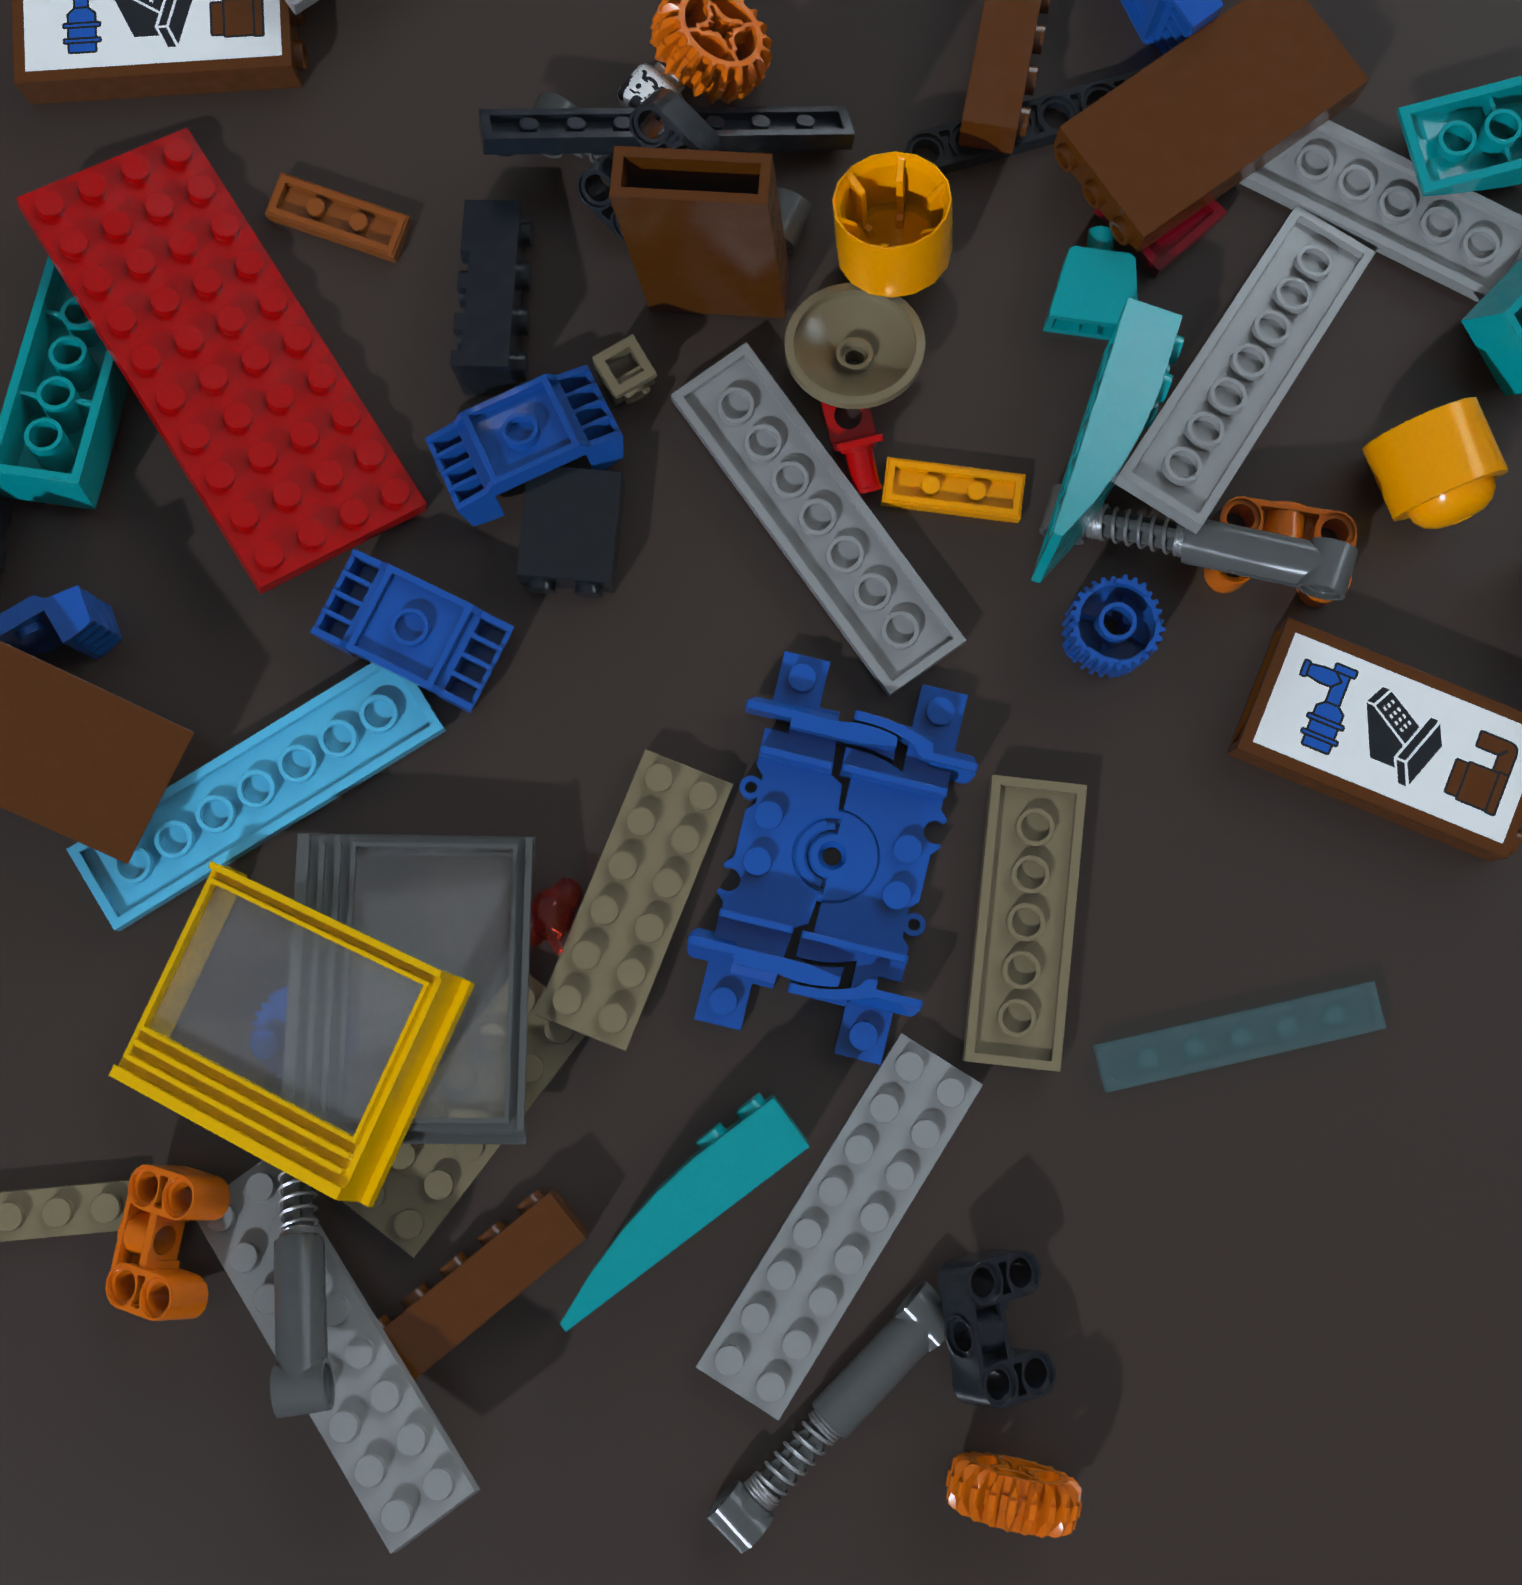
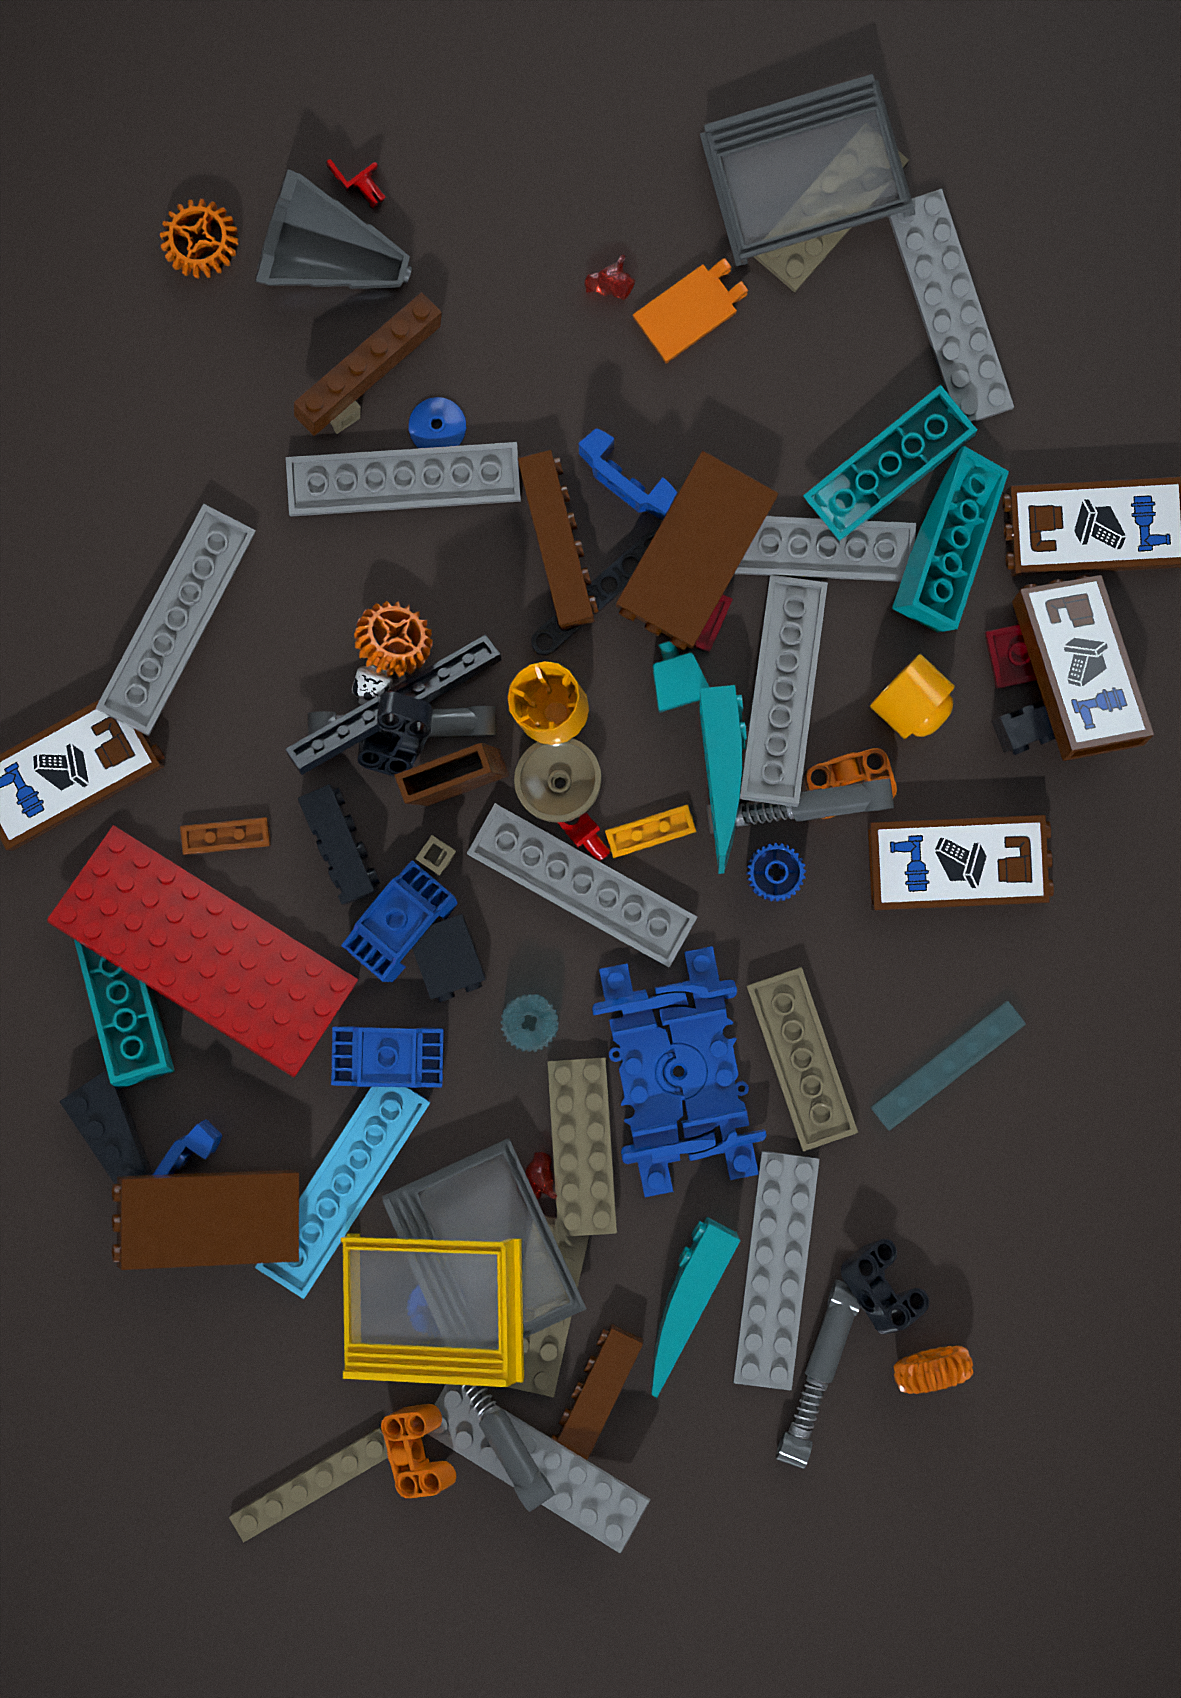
camera: 25 degrees left, 5 degrees up
none -> clear light blue brick [500,993,559,1052]

